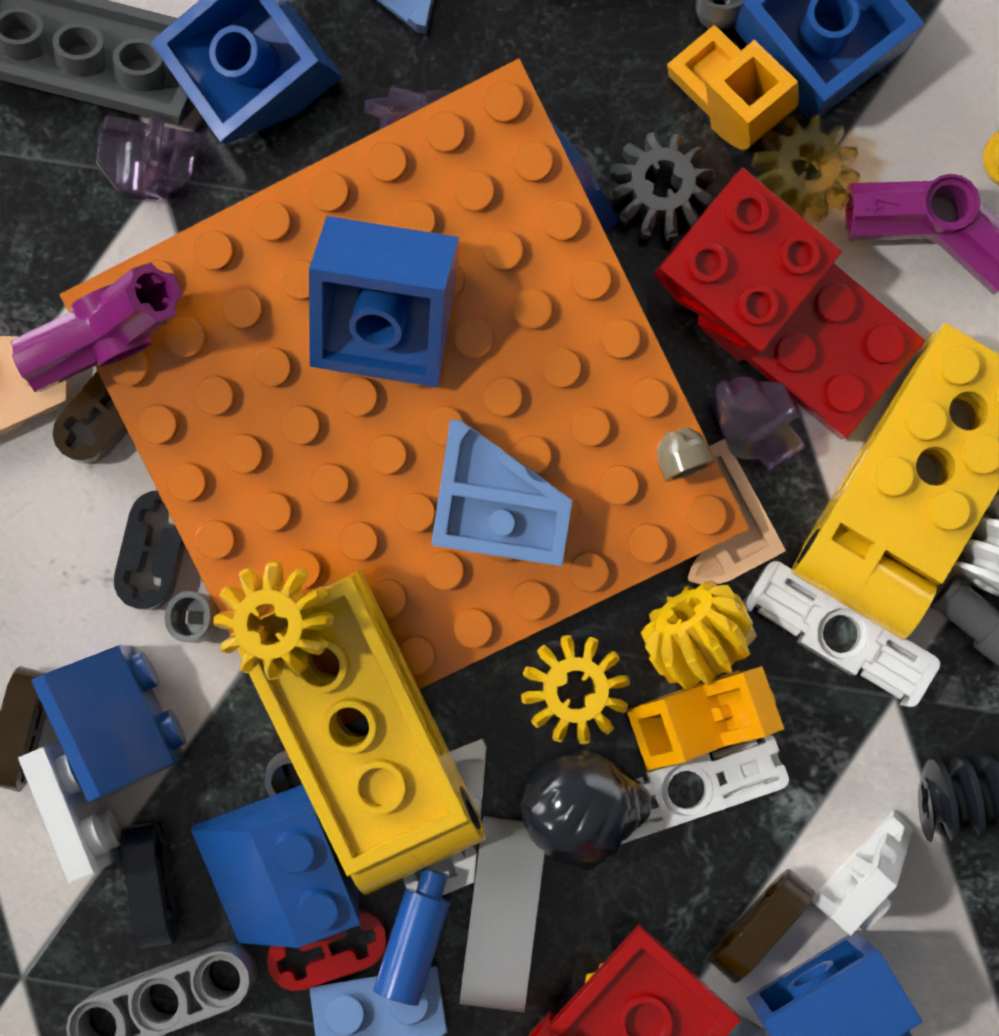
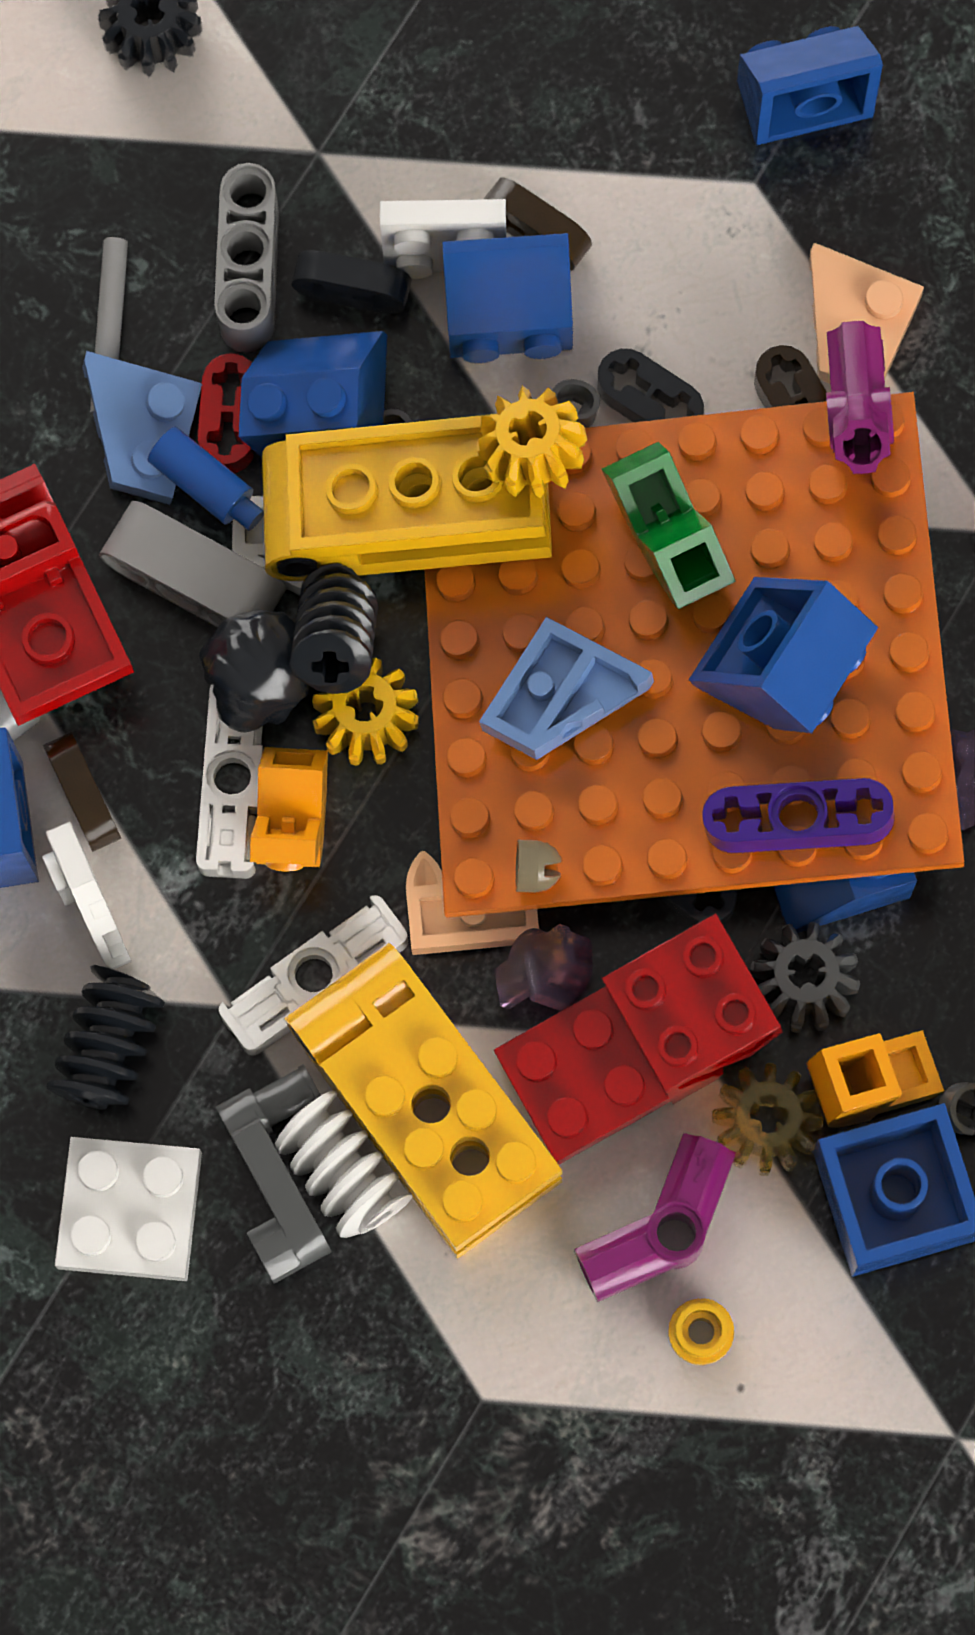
camera: 110 degrees right, 10 degrees down
yellow gear [641,580,757,690] -> none
none -> black piece [289,563,379,694]
none -> green brick [602,442,736,609]
none -> dark purple beam [702,778,895,853]

